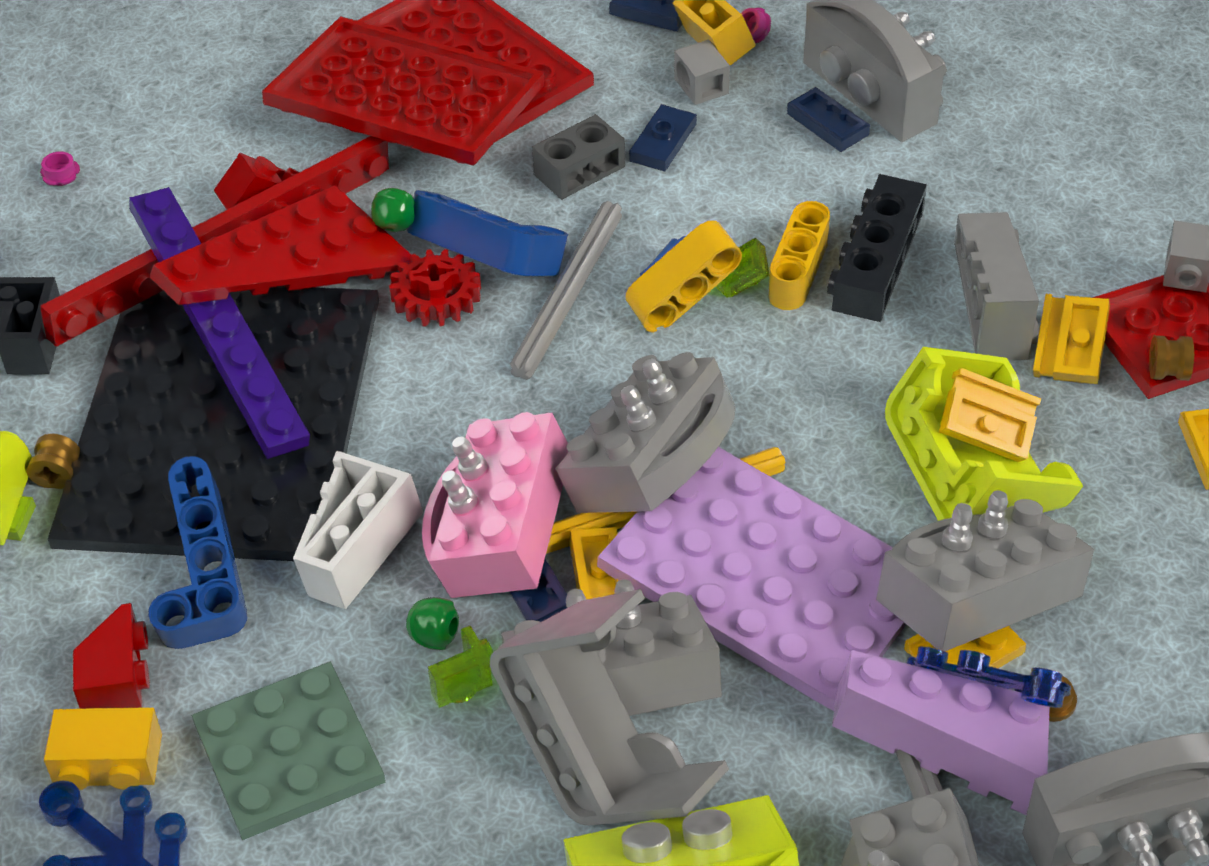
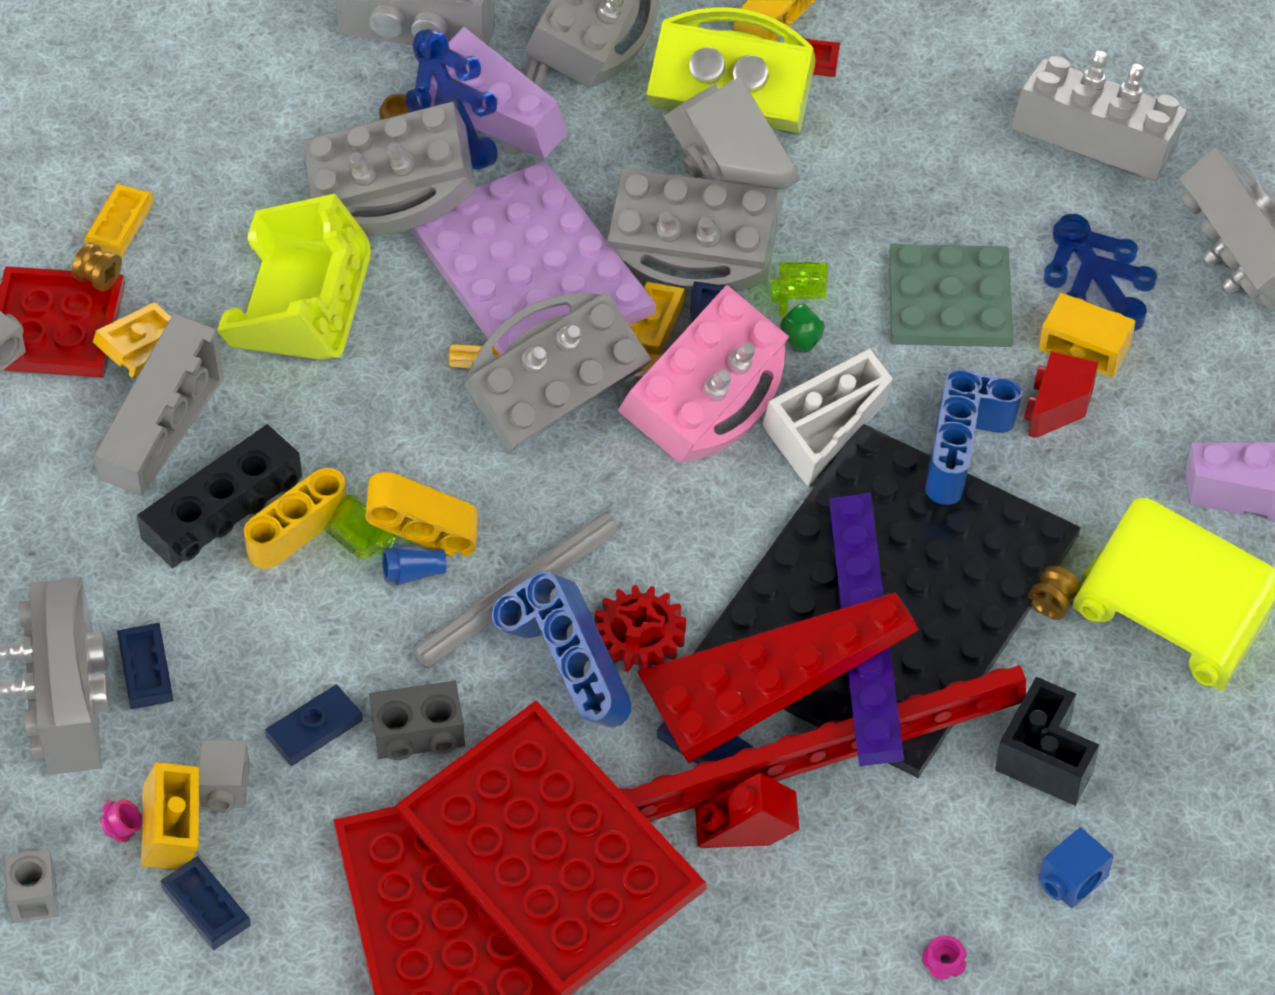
camera: 155 degrees left, 5 degrees up
green piece [371,188,415,233] -> none
yellow plate [939,368,1041,462] -> none

